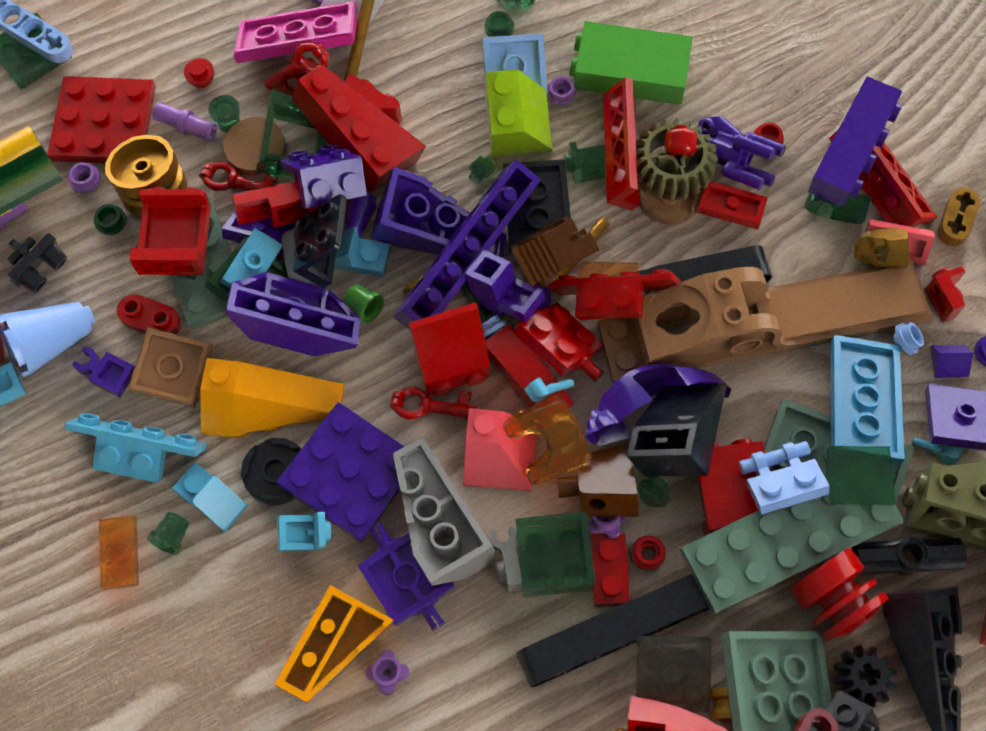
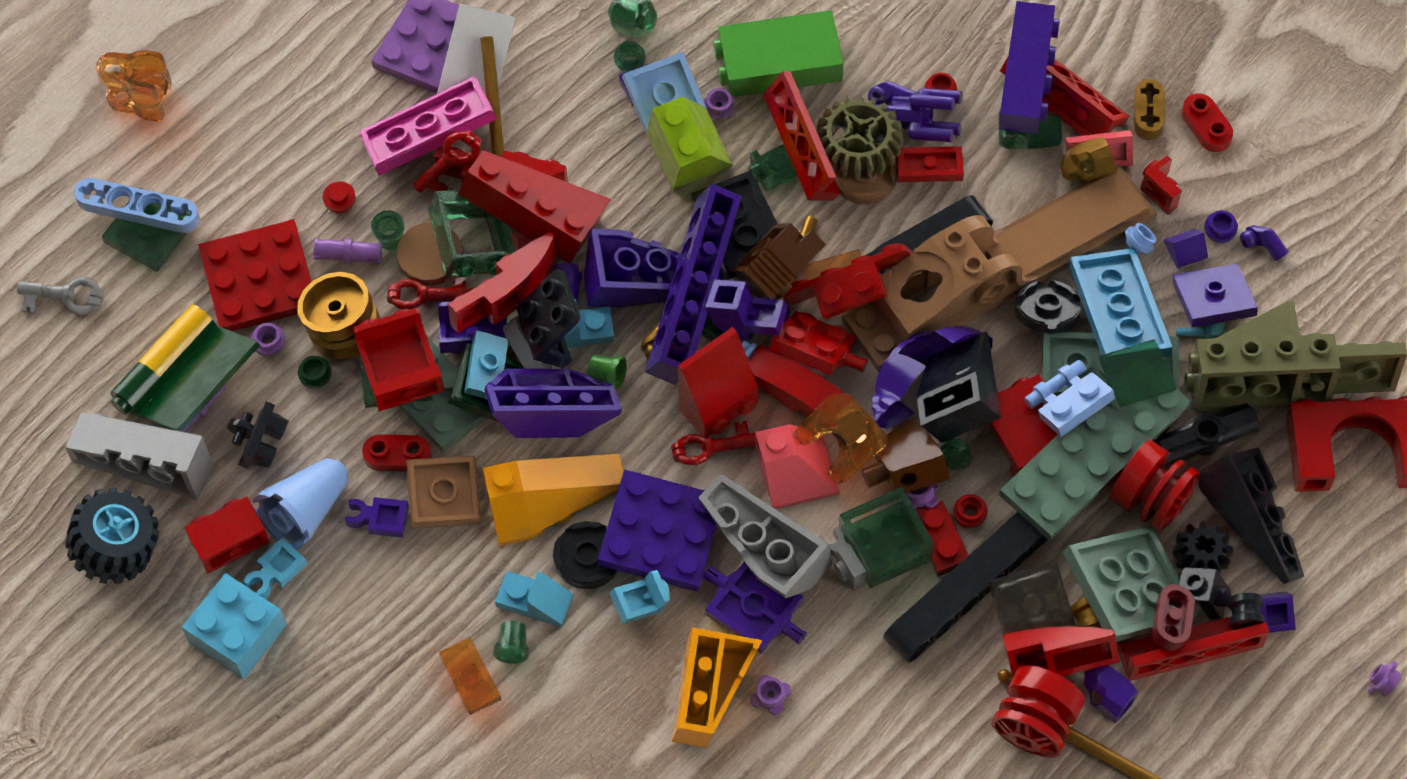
camera: 20 degrees left, 5 degrees down
medium azure bracket [64,414,207,483] -> none
bracket [280,145,367,208] -> none
clear green plate [468,155,497,184] -> none
medium azure hand [524,378,574,403] -> none
red piece [665,125,697,159] -> none
none -> black tile [1014,280,1082,334]

